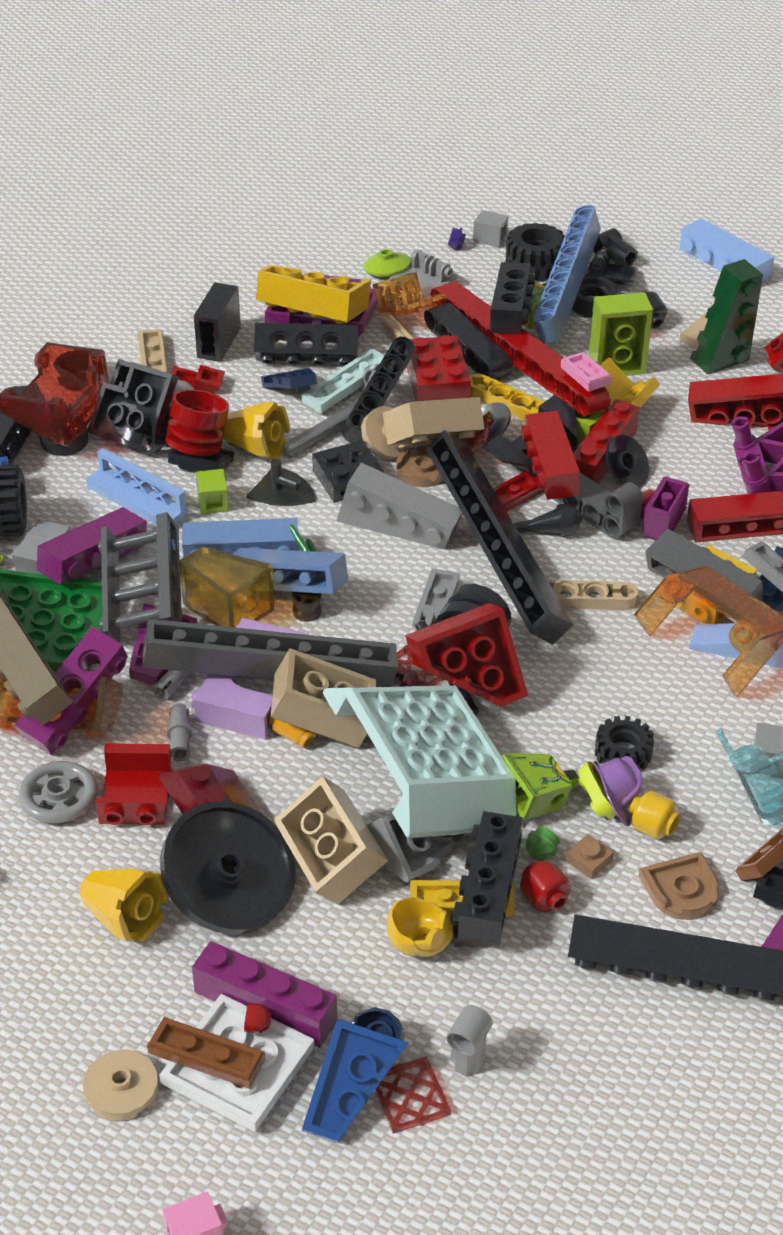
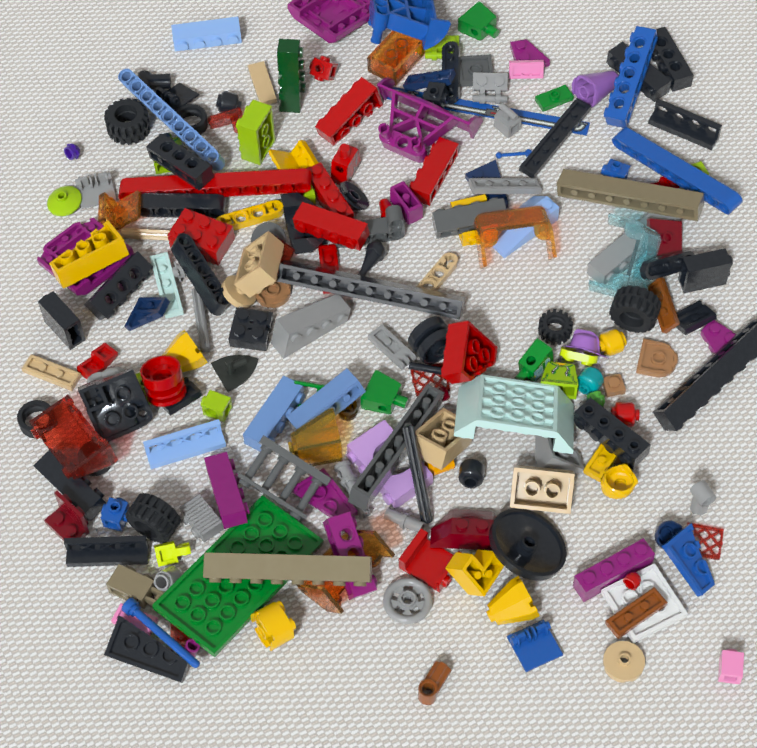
camera: 55 degrees left, 15 degrees up
light grey panel [473,210,509,248] -> none
bright pink plate [561,352,612,392] -> none
none -> red torso [331,143,361,185]
none -> green torso [360,370,409,415]
none -> black axle [402,425,433,524]
none -> yellow brick [445,550,504,597]
none -> black head [458,459,485,489]
none -> blue hinge [506,619,563,672]
none -> green torso [514,338,554,382]
none -> teal head [577,367,604,395]
none -> black tyre [609,285,661,333]

